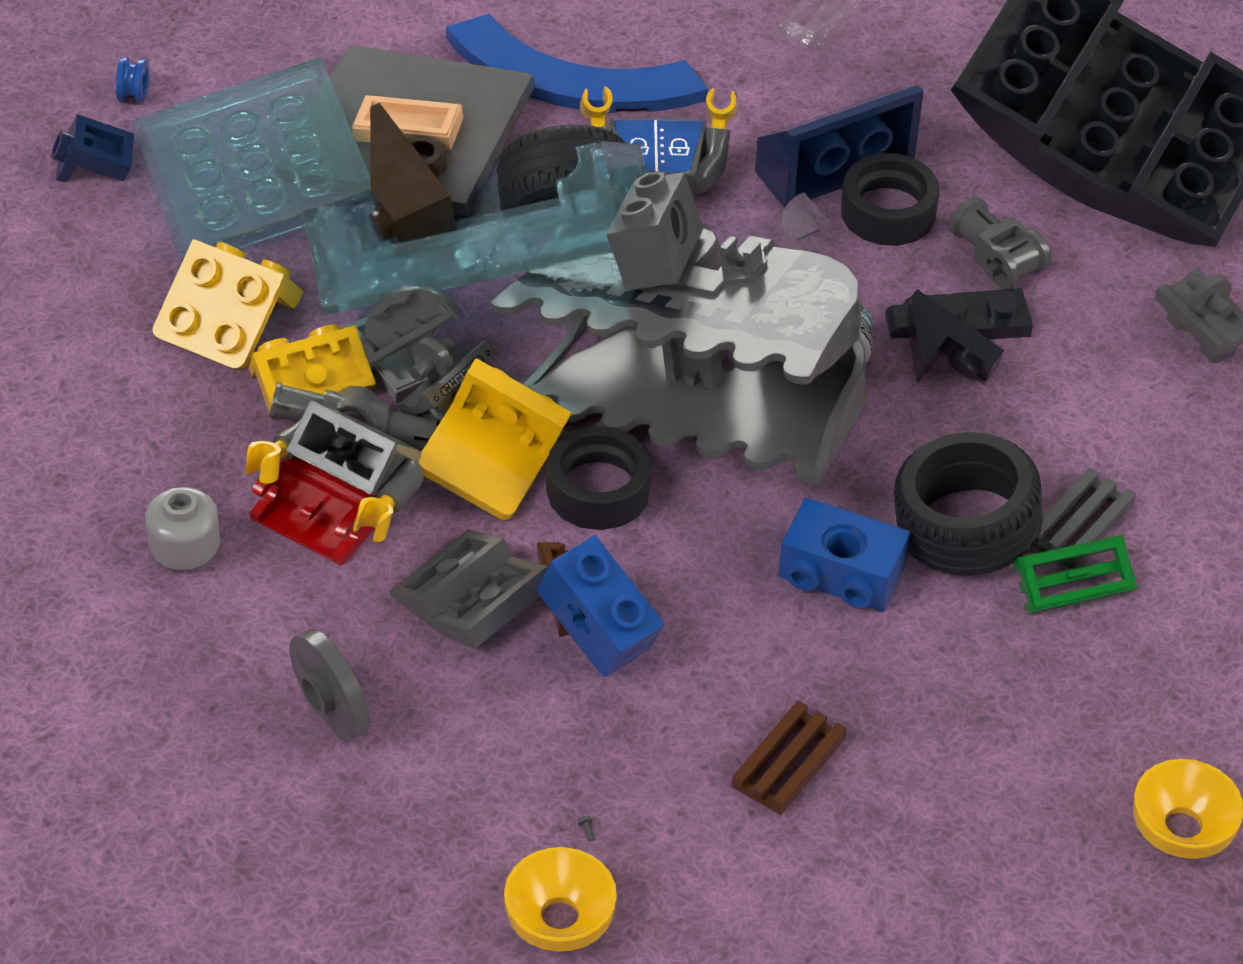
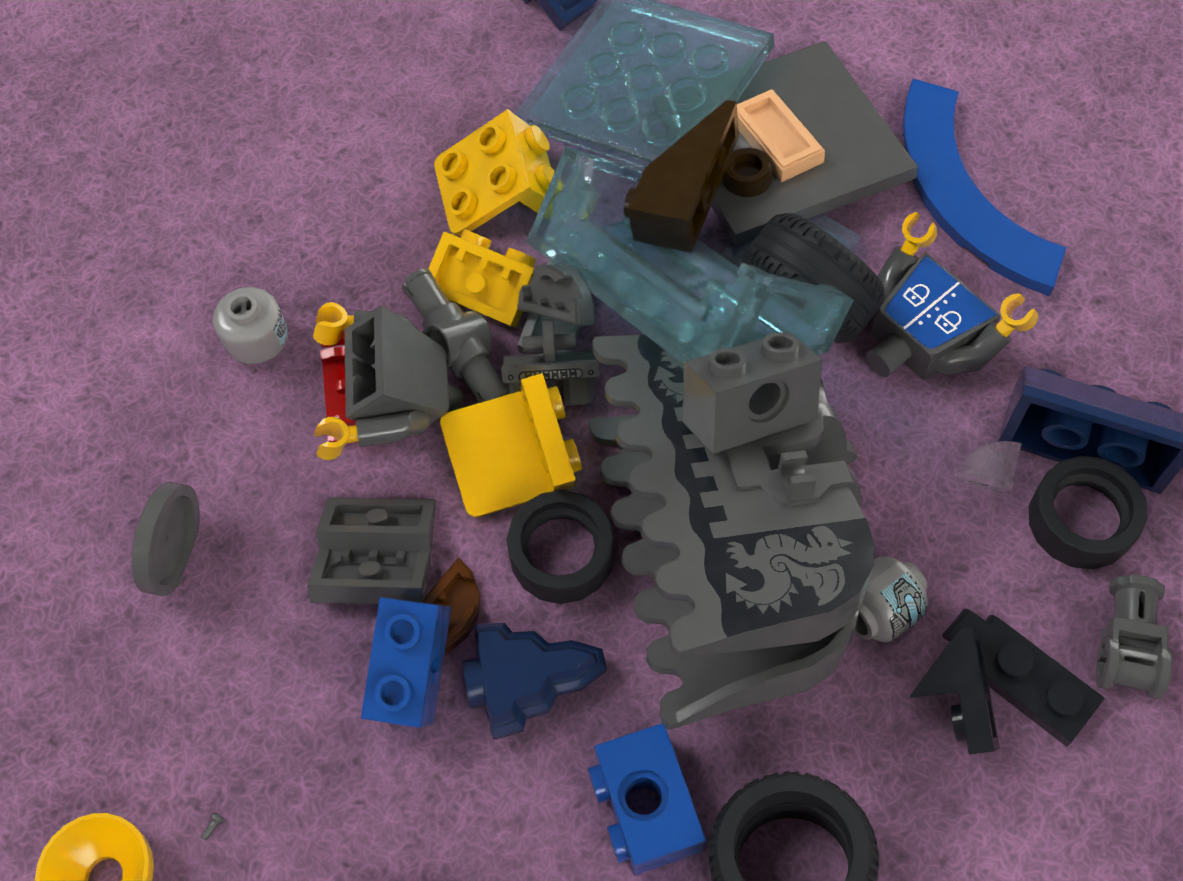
camera: 55 degrees right, 15 degrees up
none -> dark blue rock [462,623,607,740]

